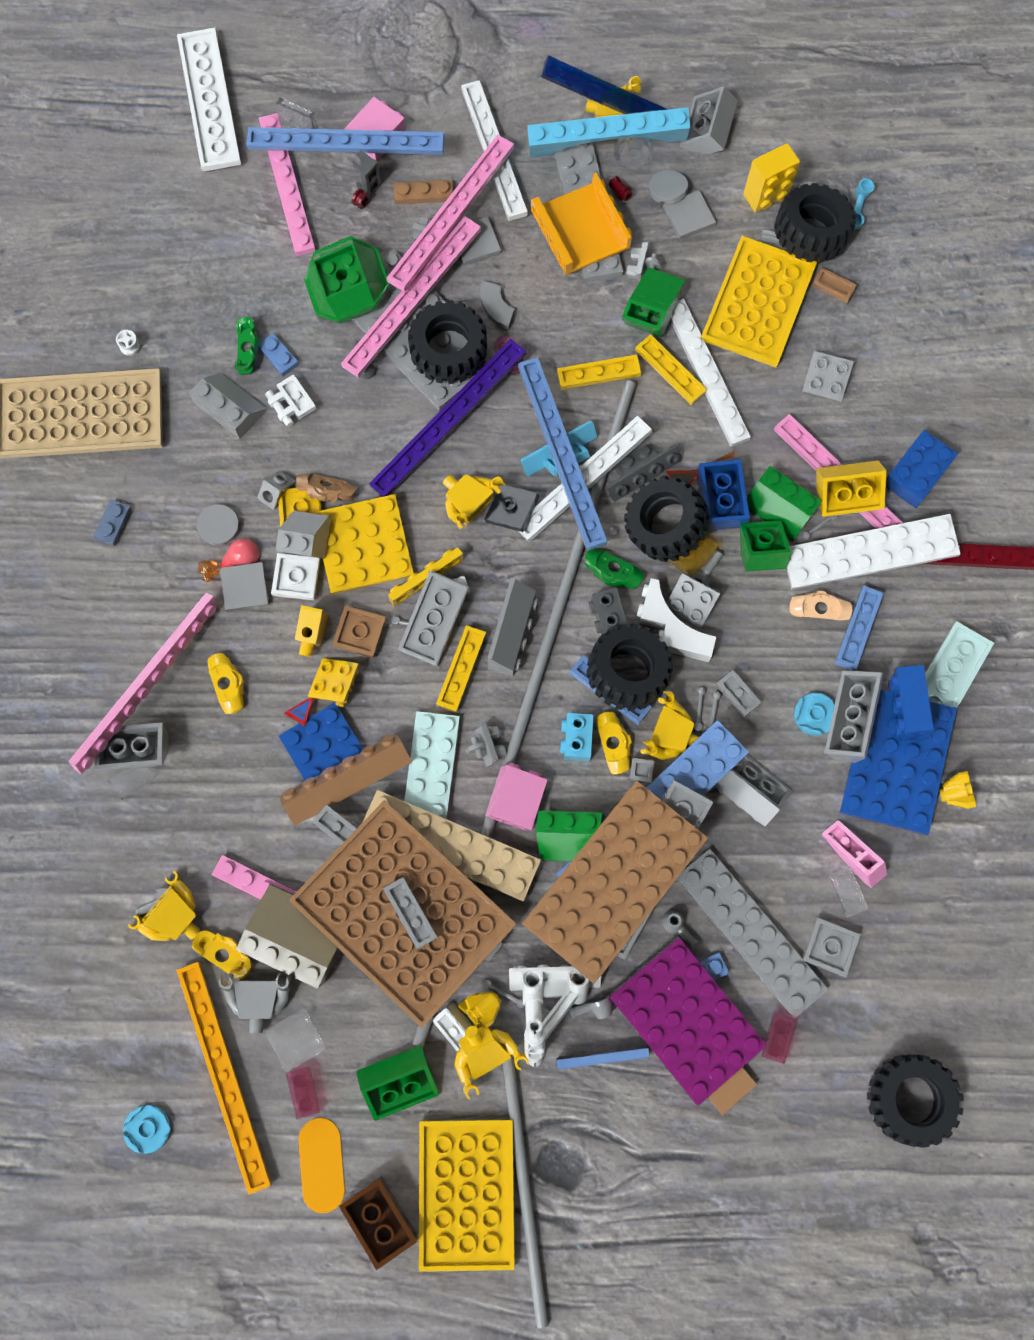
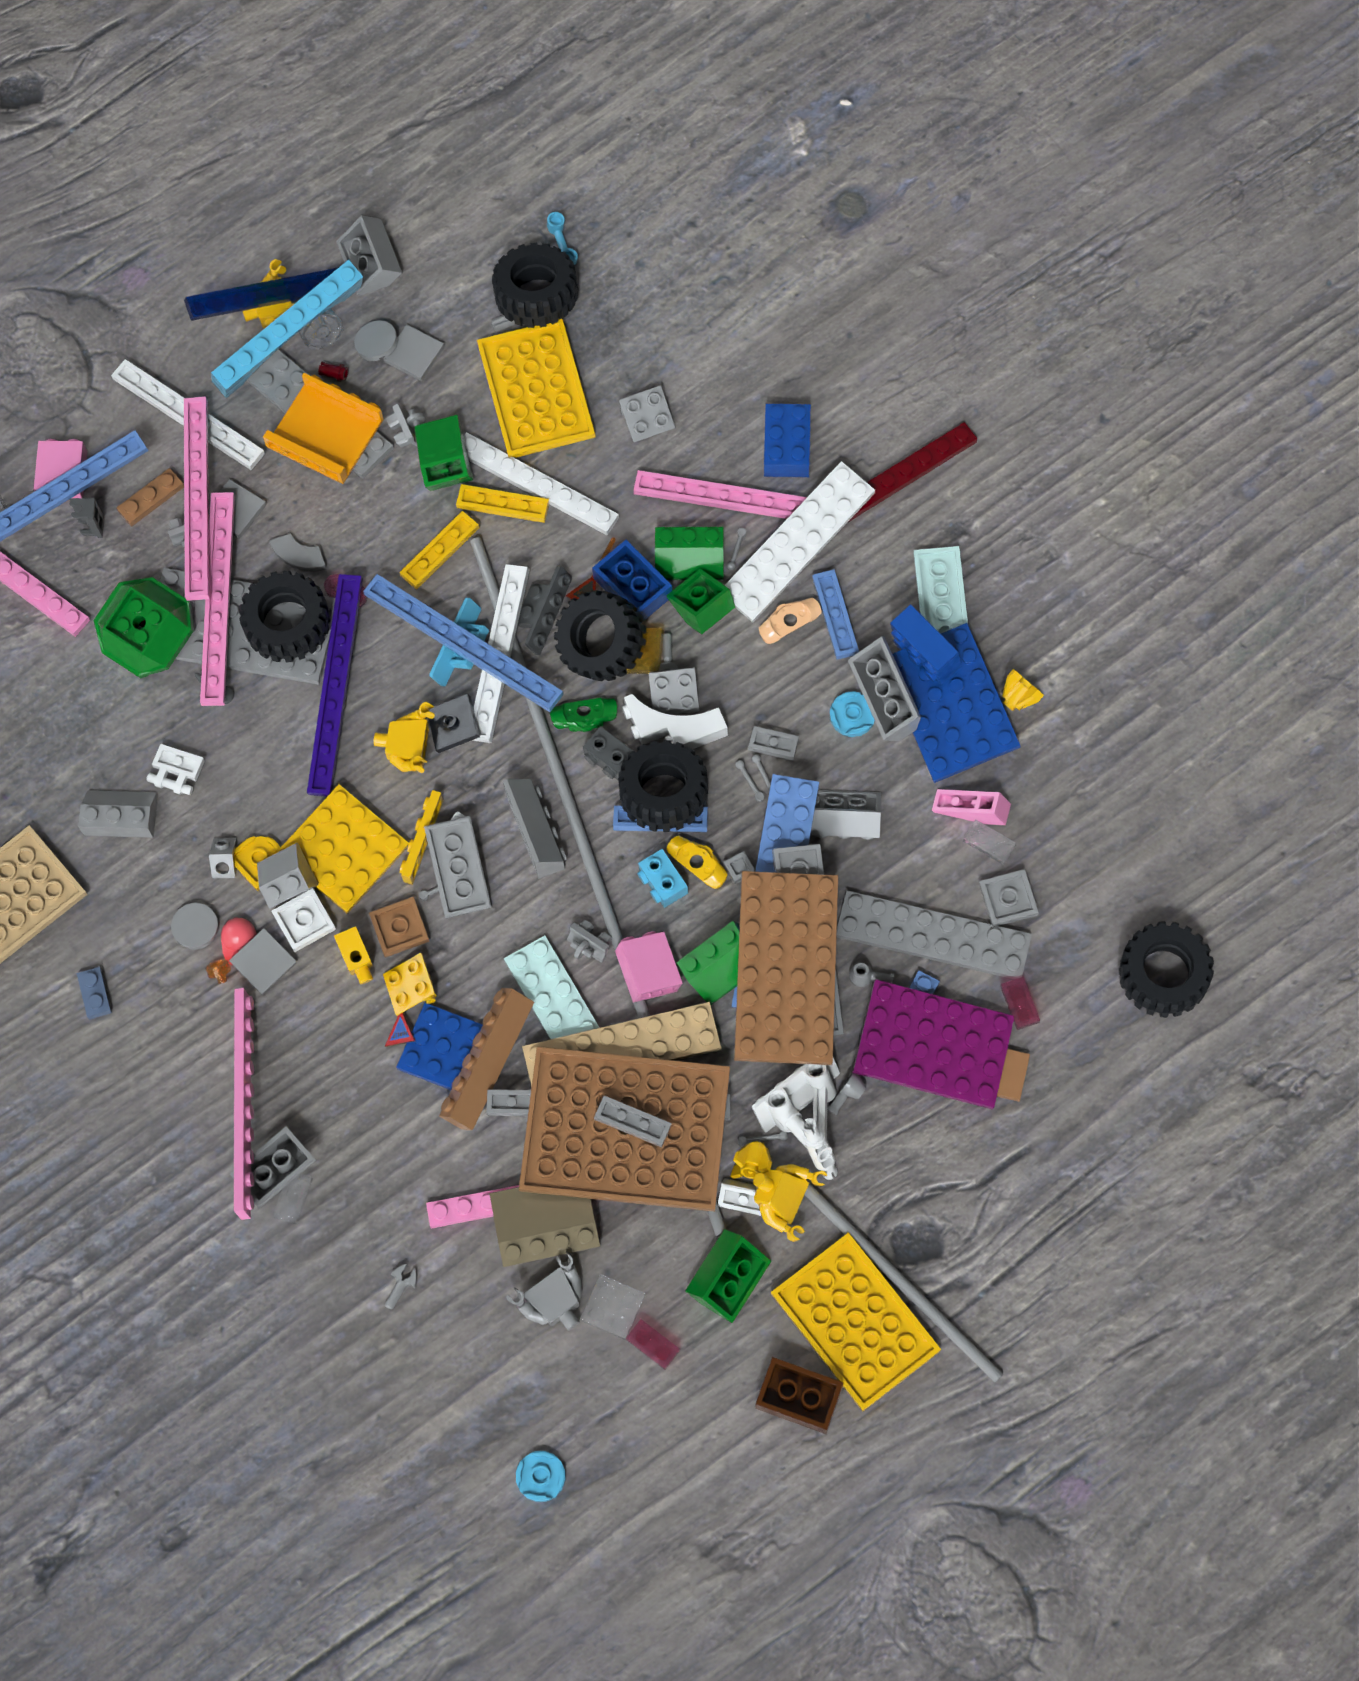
camera: 30 degrees left, 5 degrees down
yellow torso [128,871,200,941] -> none
light orange plate [176,962,272,1195] -> none
yellow piece [191,930,253,980] -> none
yellow piece [208,653,245,714] -> none
green piece [235,317,260,375] -> none
medium blue plate [258,333,299,377] -> none
medium nougat piece [296,474,357,503] -> none
light orange sticker [299,1118,345,1213] -> none
dark red bush [352,188,370,209] -> none
yellow plate [436,625,486,713] -> none
medium blue tile [556,1048,649,1069] -> none
yellow torso [640,691,699,760] -> none
yellow brick [743,143,800,213] -> none
medium nougat tile [812,267,857,304] -> none
yellow slope [816,460,886,517] -> none

